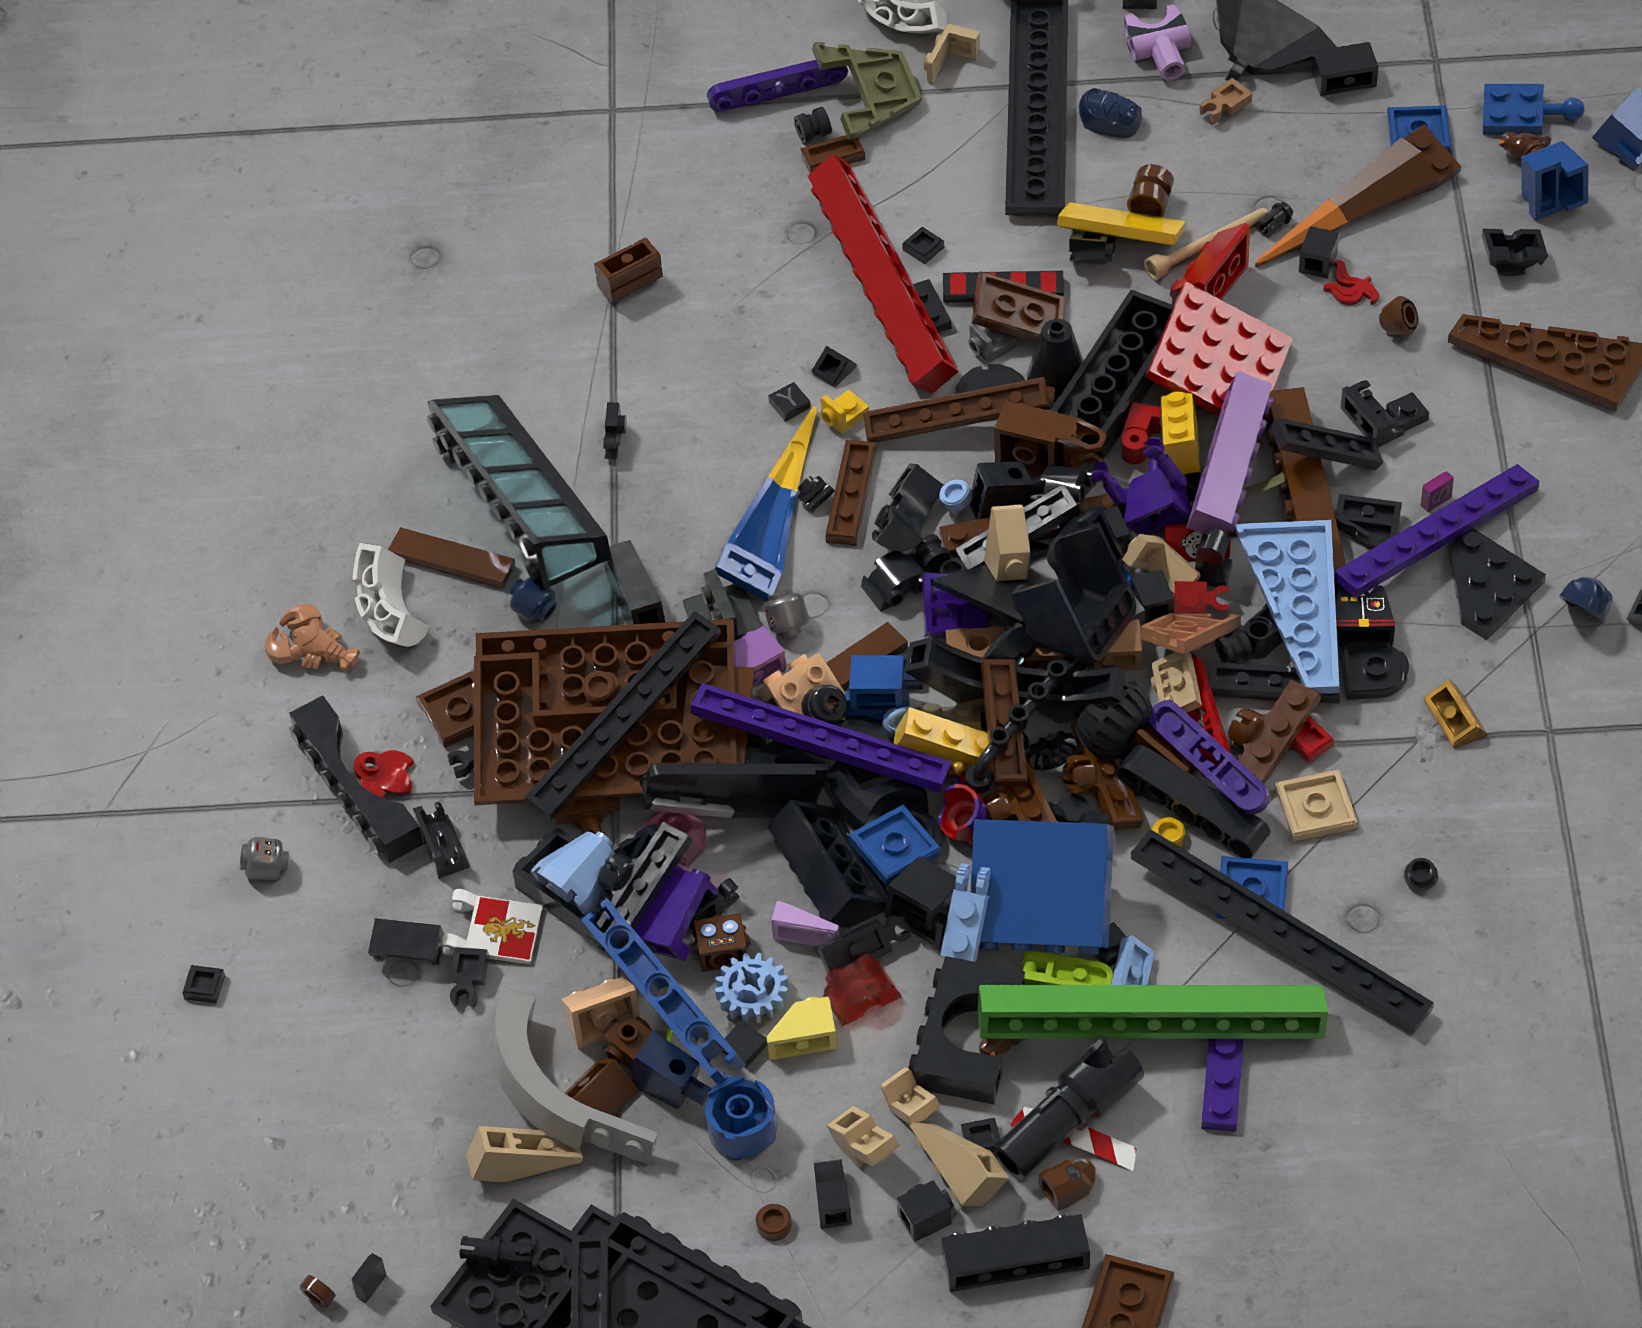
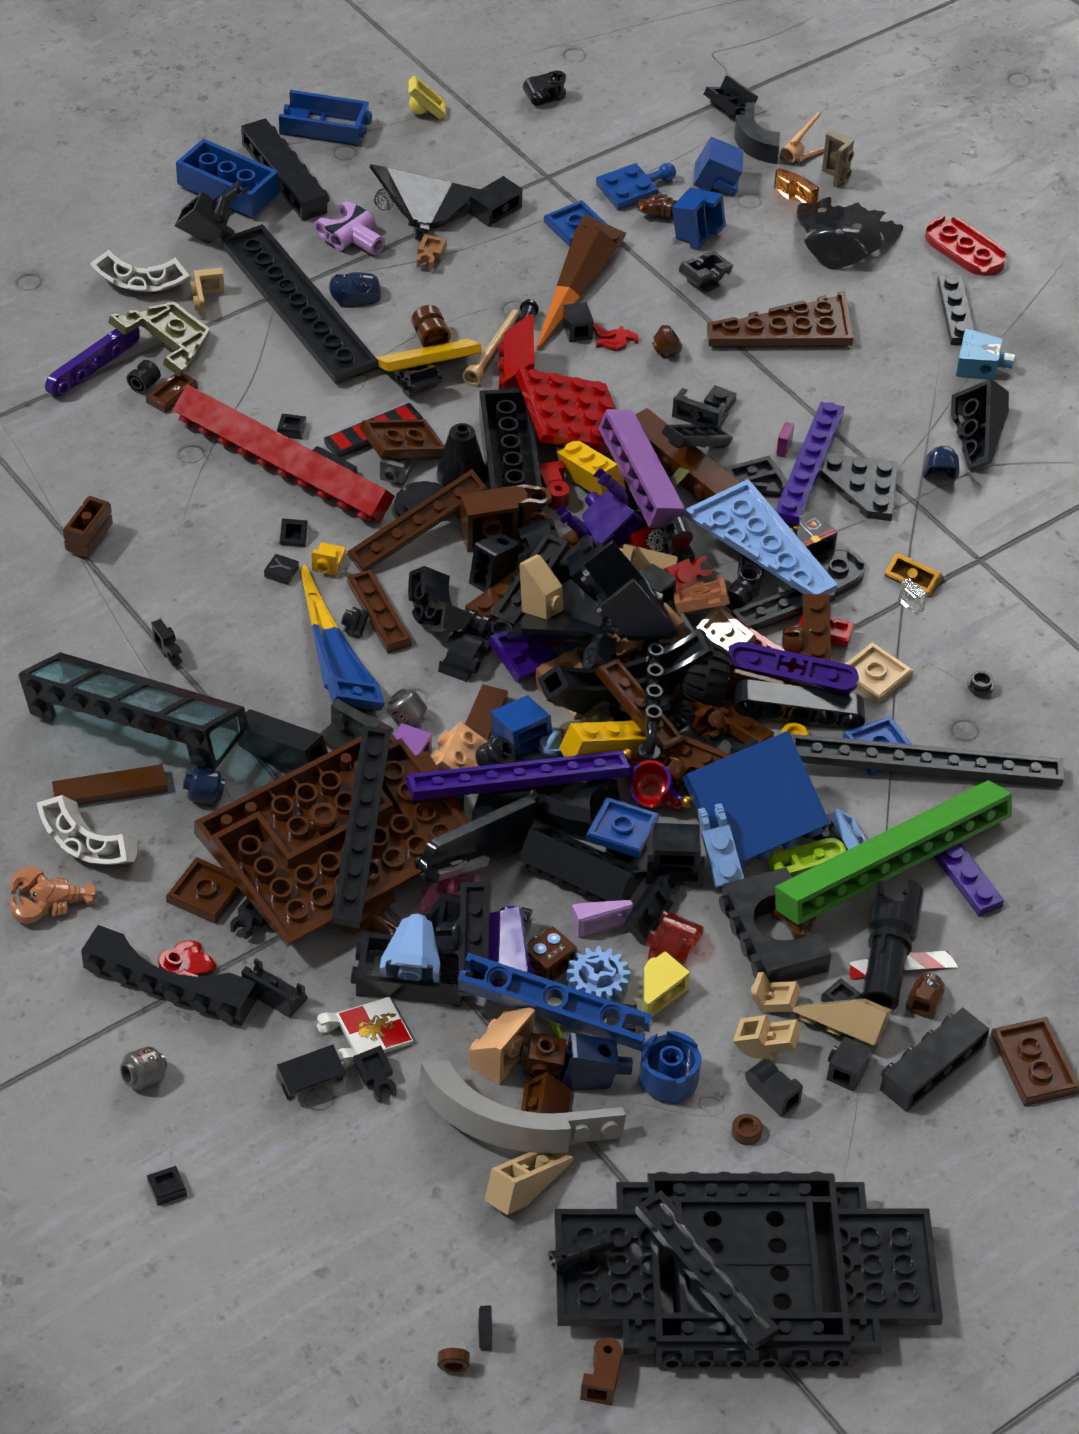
camera: 40 degrees left, 5 degrees down
light blue tile [939,480,972,515] -> none

